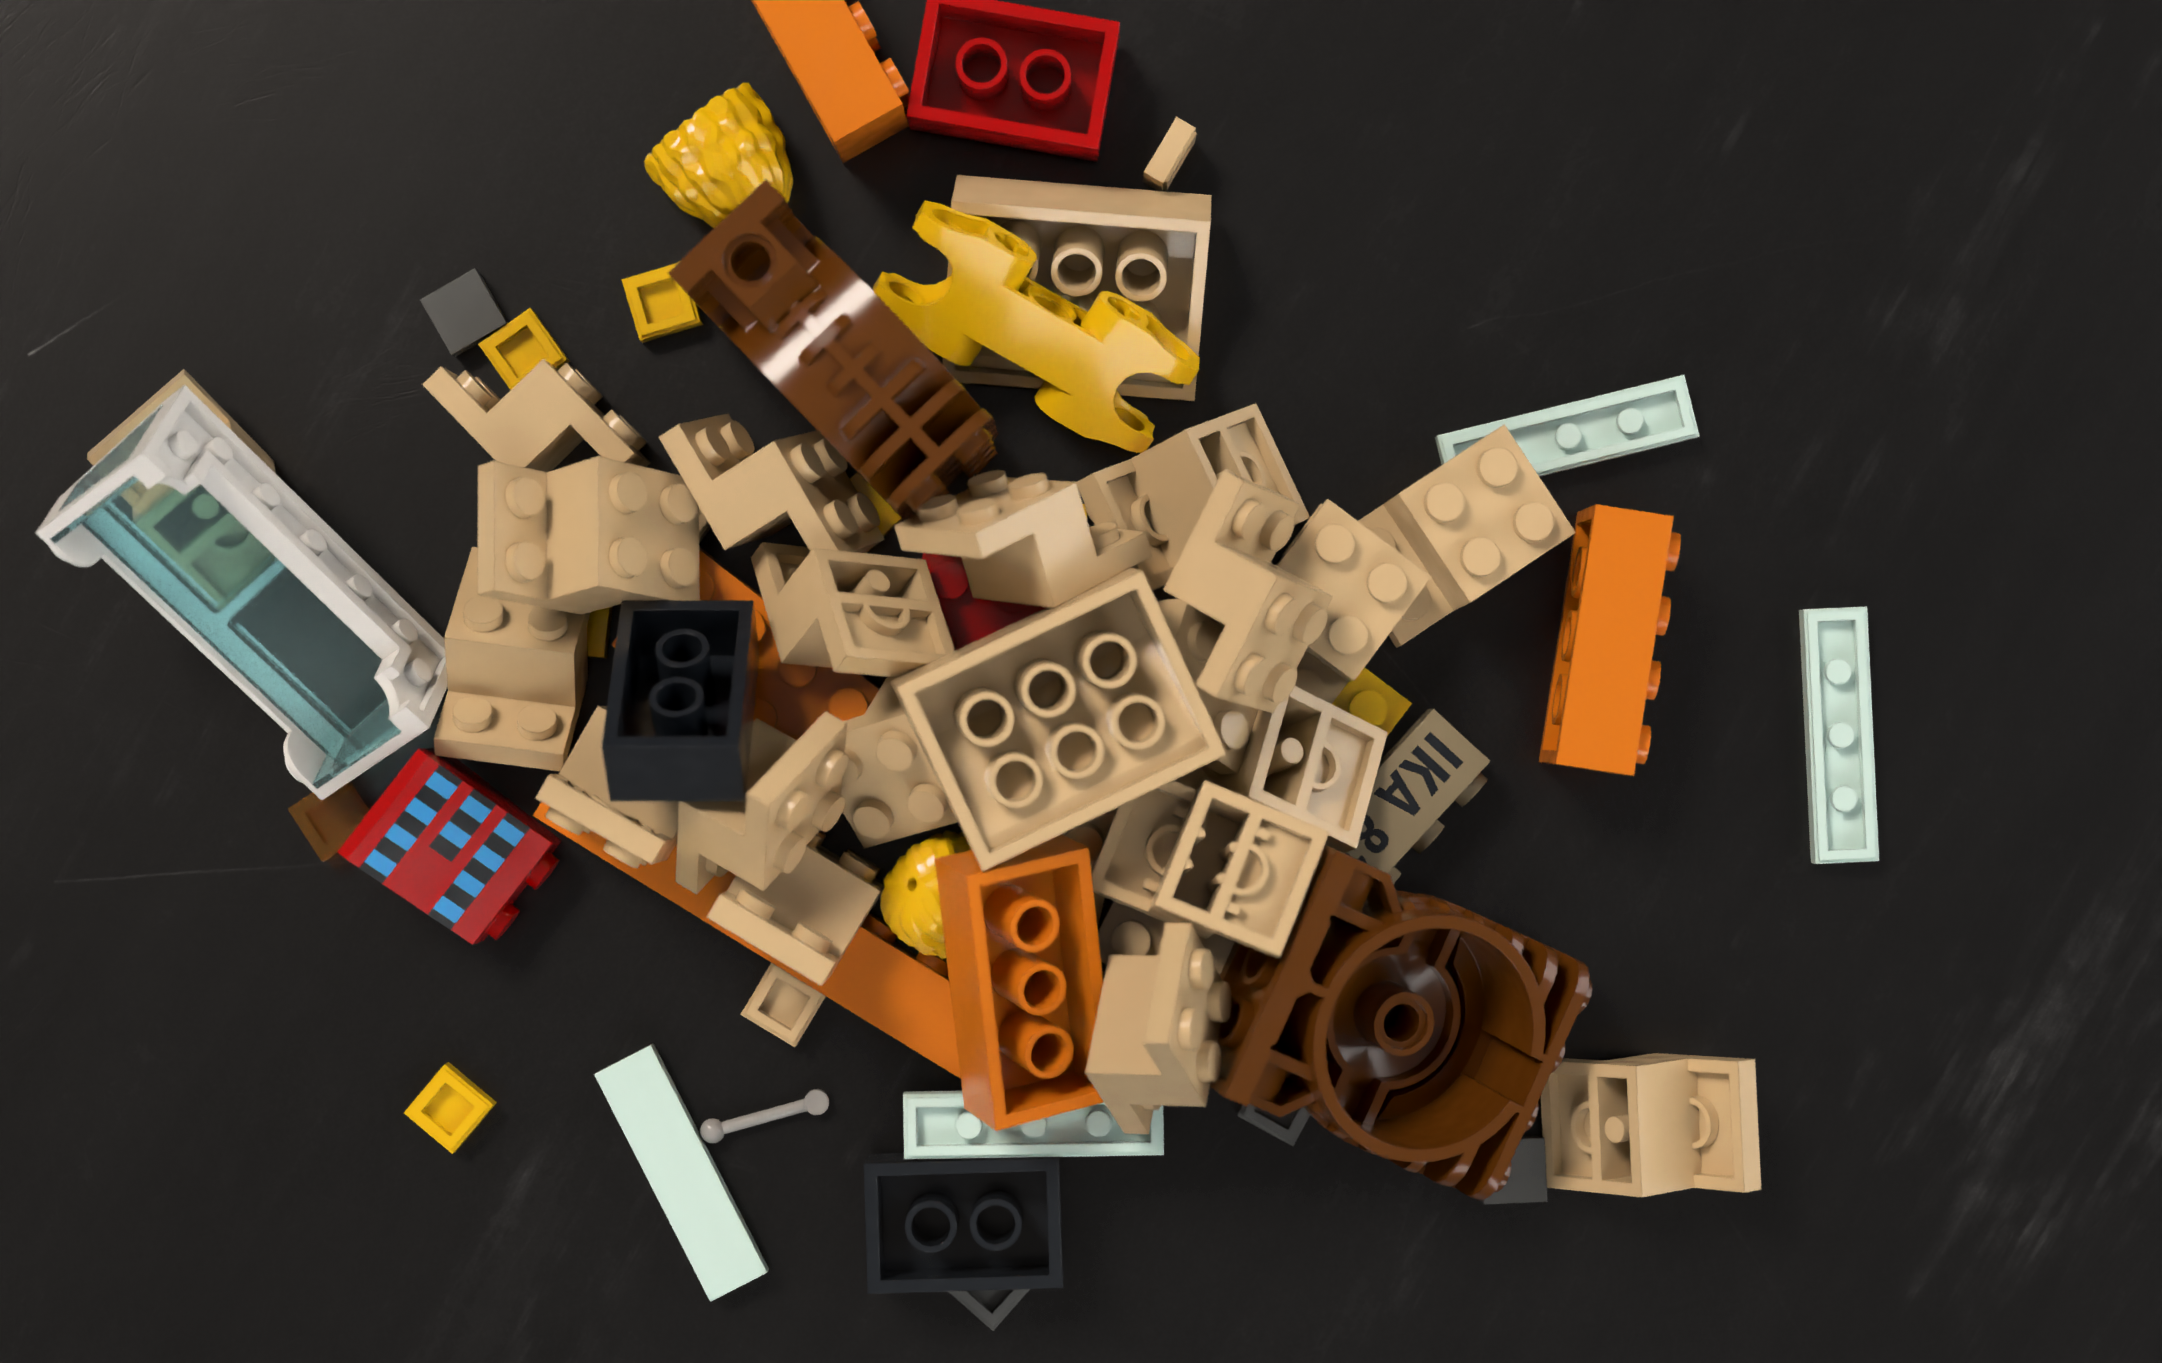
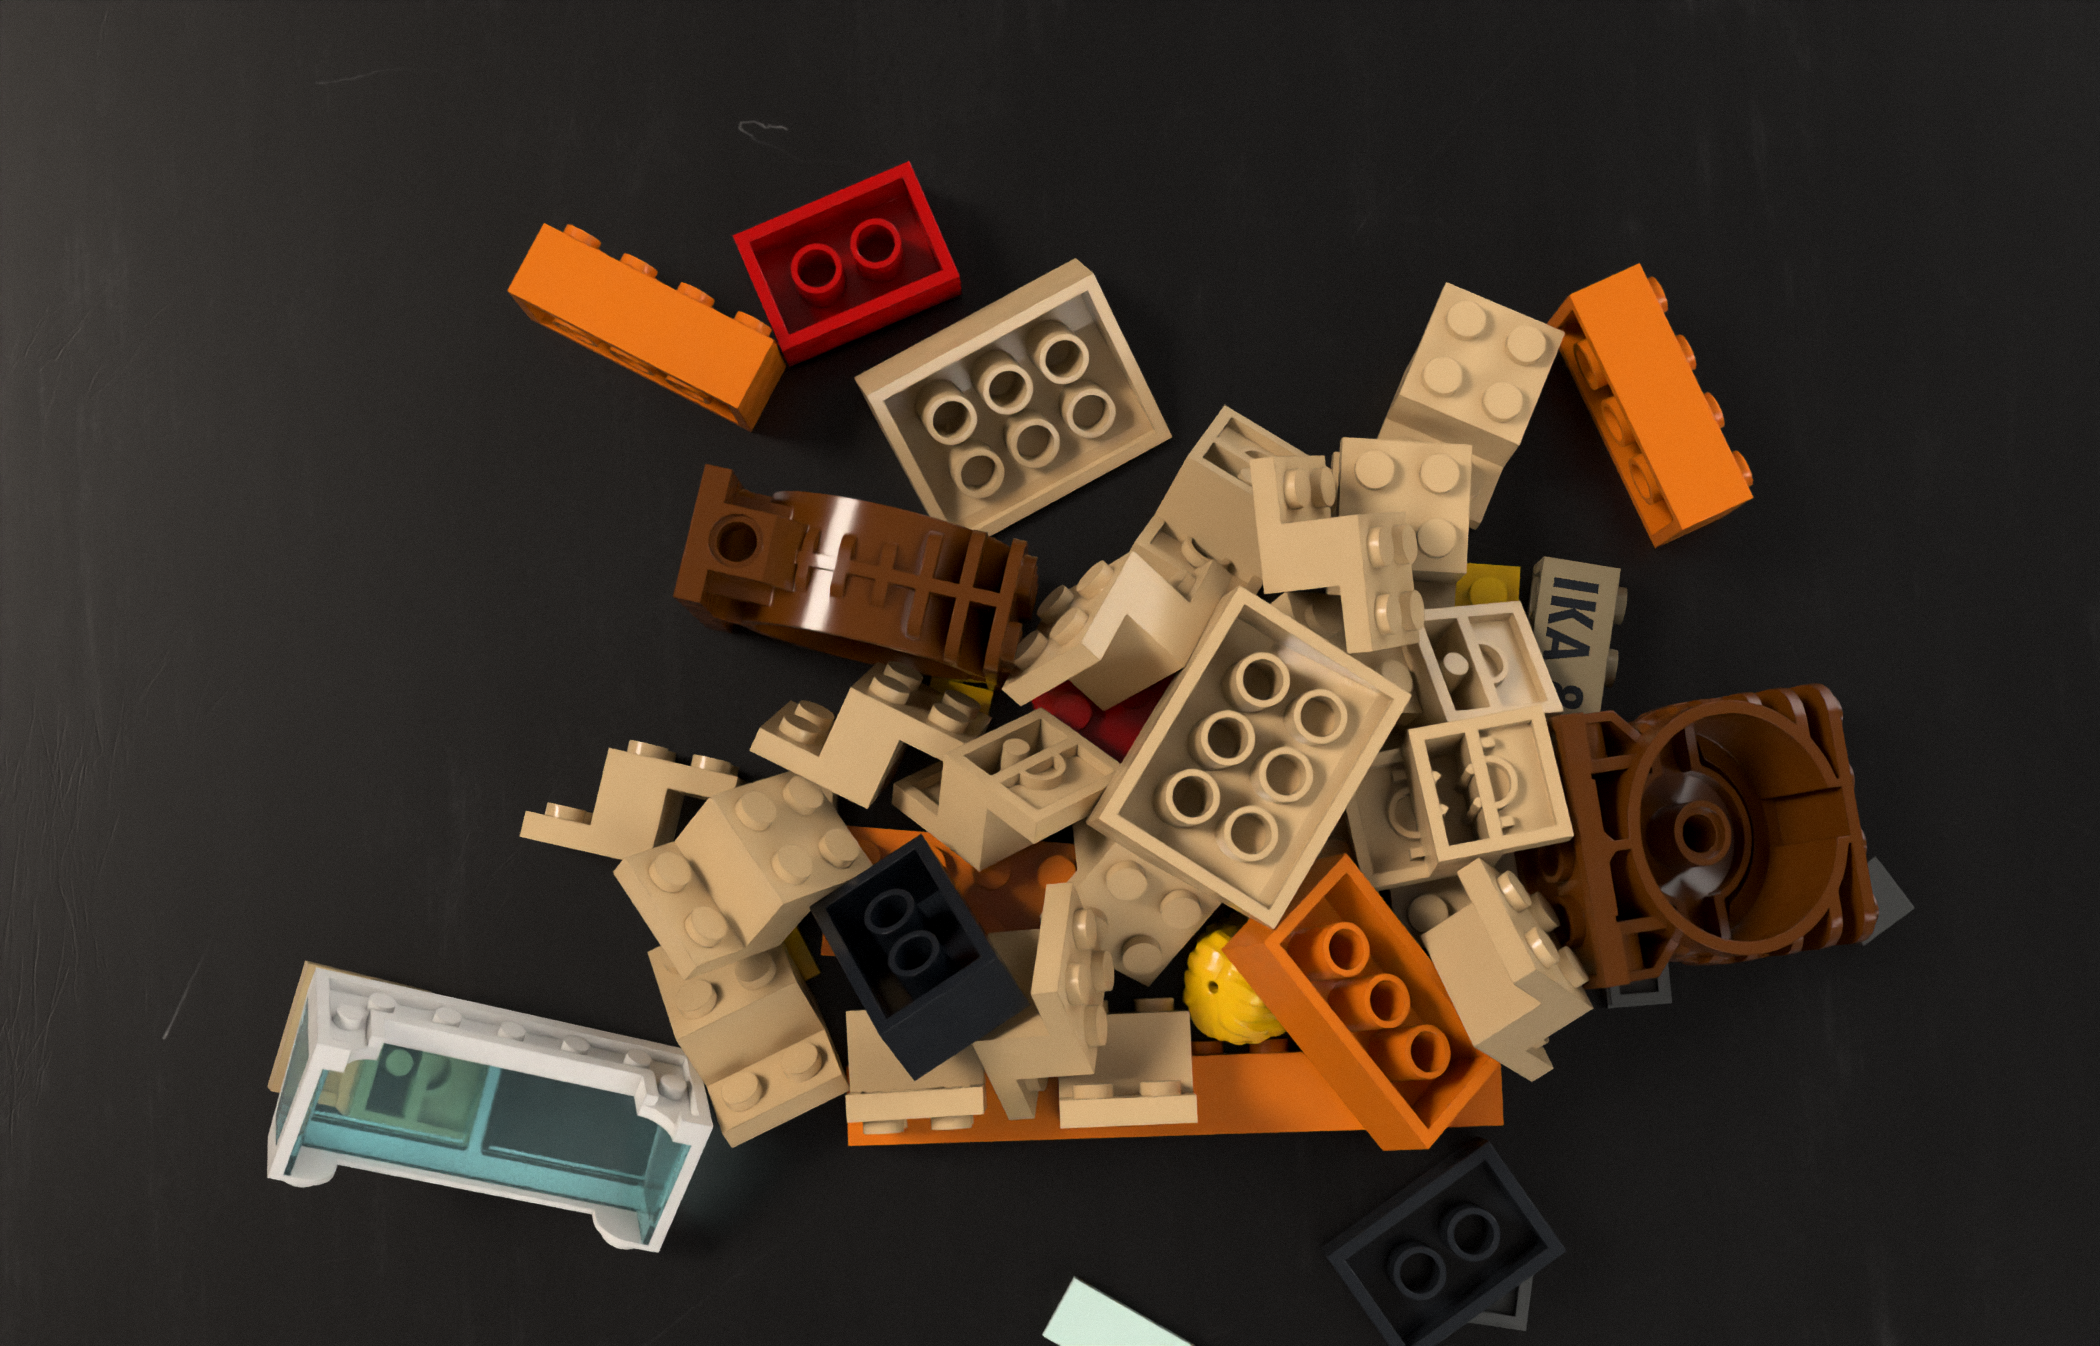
camera: 35 degrees left, 5 degrees down
clear orange tile [288,781,369,862] -> none
red slope [337,748,562,945] -> none
dark grey tile [420,268,508,357] -> none
yellow tile [478,308,570,390] -> none
yellow tile [622,262,703,343] -> none
yellow hair [644,82,793,228] -> none
light grey hinge [700,1089,830,1144] -> none
tan tile [740,963,826,1047] -> none
yellow piece [872,200,1200,453] -> none
light aqua tile [903,1091,1164,1159] -> none
tan tile [1143,117,1197,191] -> none
light aqua tile [1435,375,1699,477] -> none
tan bracket [1541,1053,1761,1197] -> none
light aqua tile [1799,607,1879,864] -> none

